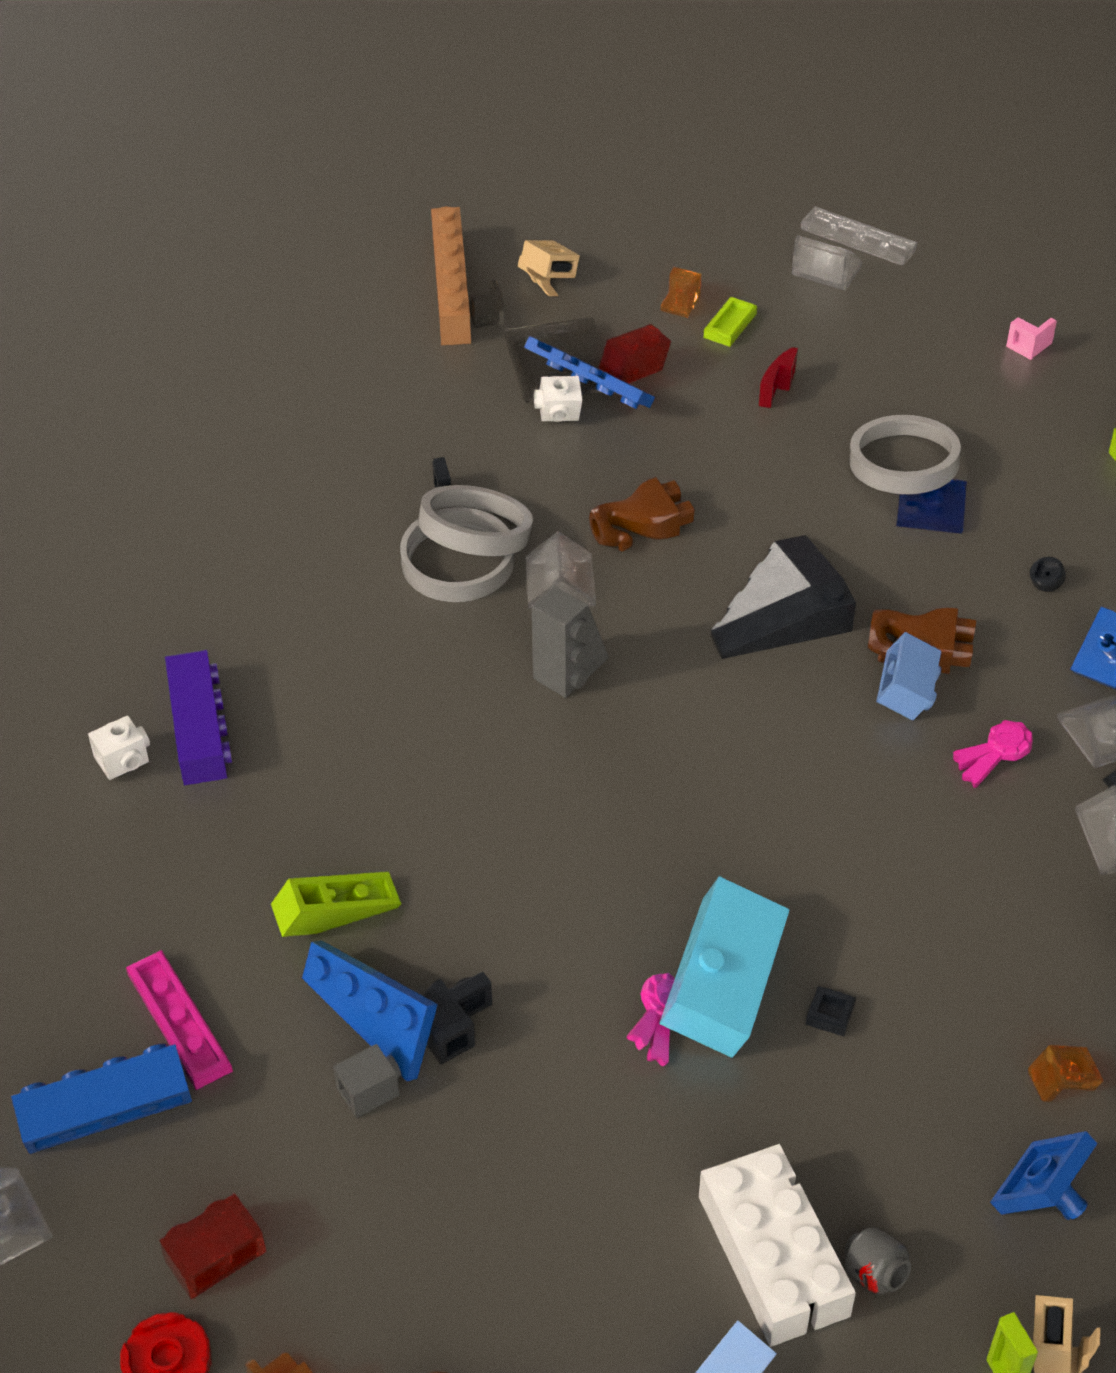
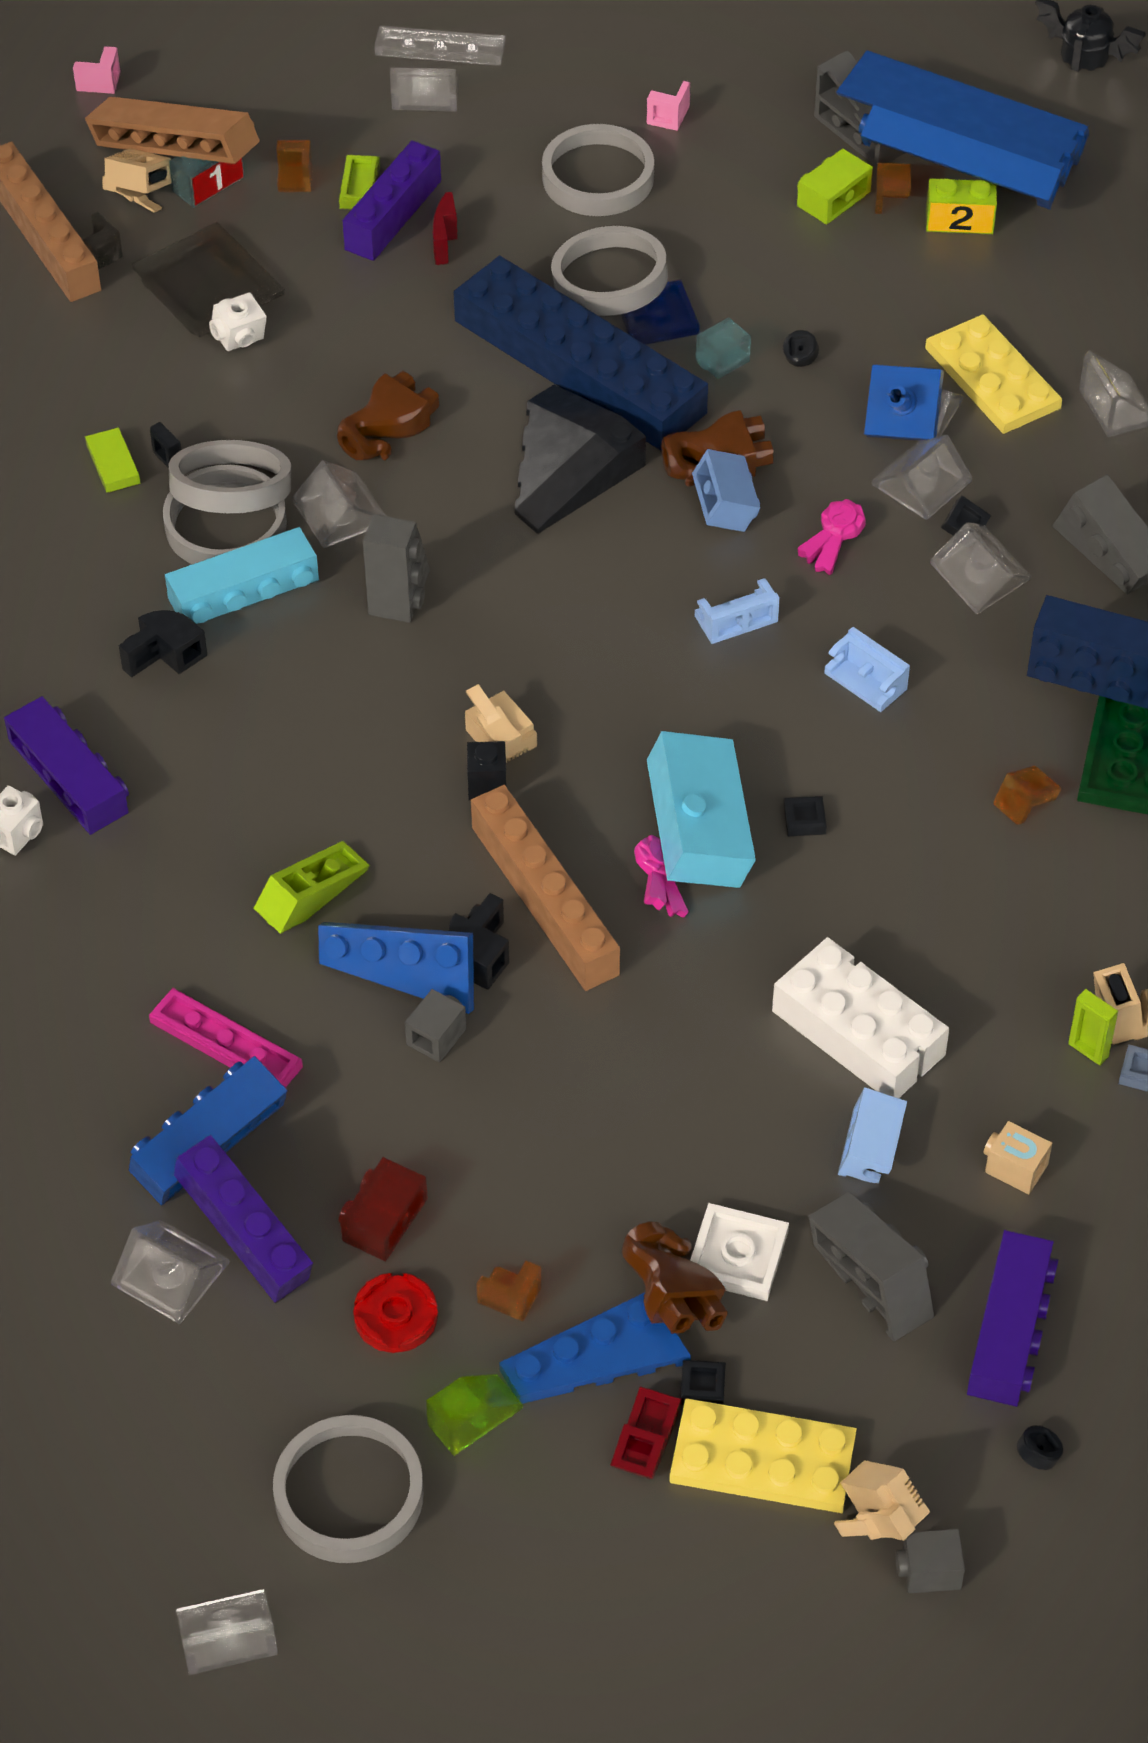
camera: 25 degrees left, 5 degrees up
blue wing [524,336,655,409] -> none
clear red brick [599,324,671,383] -> none
dark grey head [844,1227,911,1295] -> none
blue tile [990,1131,1097,1220] -> none
none -> bright pink panel [73,46,121,94]
none -> medium nougat brick [85,96,260,164]
none -> lime tile [85,427,141,493]
none -> black brick [118,610,208,678]
none -> medium azure brick [165,527,319,624]
none -> brick [169,155,245,208]
none -> dark purple brick [174,1134,313,1303]
none -> dark purple brick [343,140,441,261]
none -> dark blue brick [453,255,708,451]
none -> tan piece [465,684,537,763]
none -> black brick [467,741,506,800]
none -> medium nougat brick [471,785,620,991]
none -> light grey piece [542,124,654,216]
none -> clear light blue brick [695,317,751,379]
none -> light blue hinge [695,578,780,644]
none -> light blue hinge [824,627,910,712]

